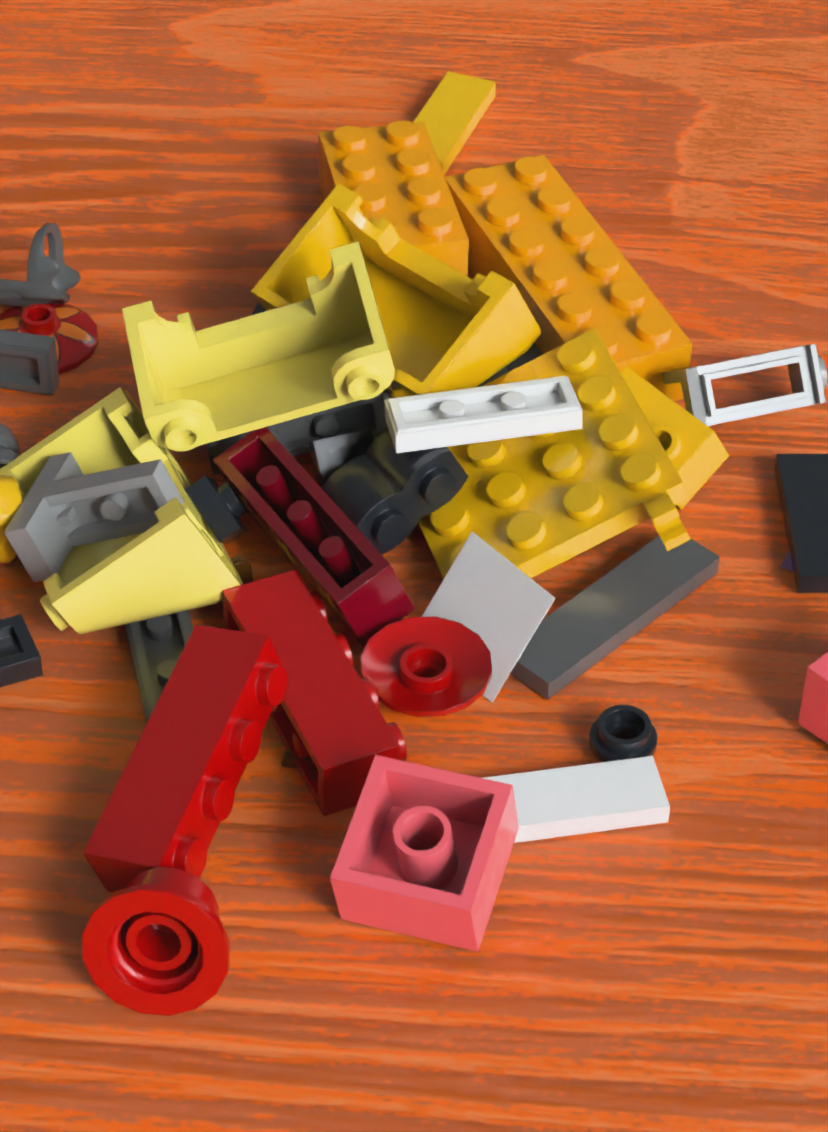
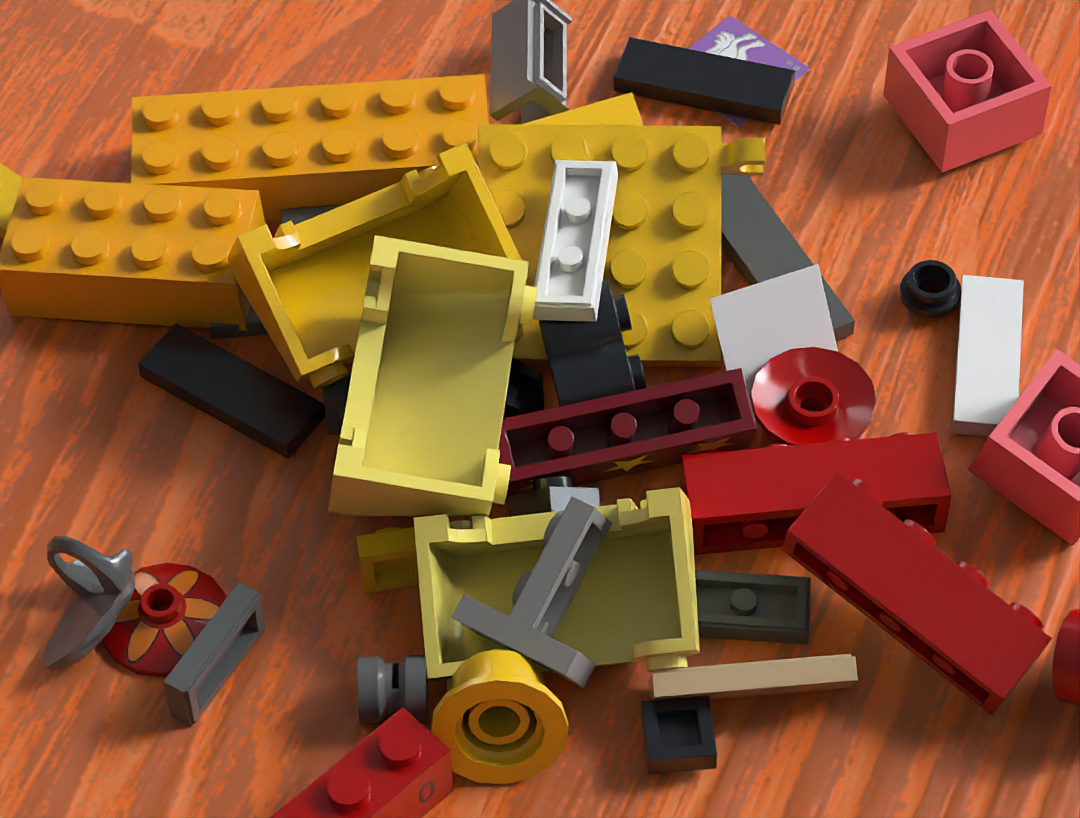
camera: 70 degrees left, 10 degrees up
none -> tan tile [648,654,858,701]

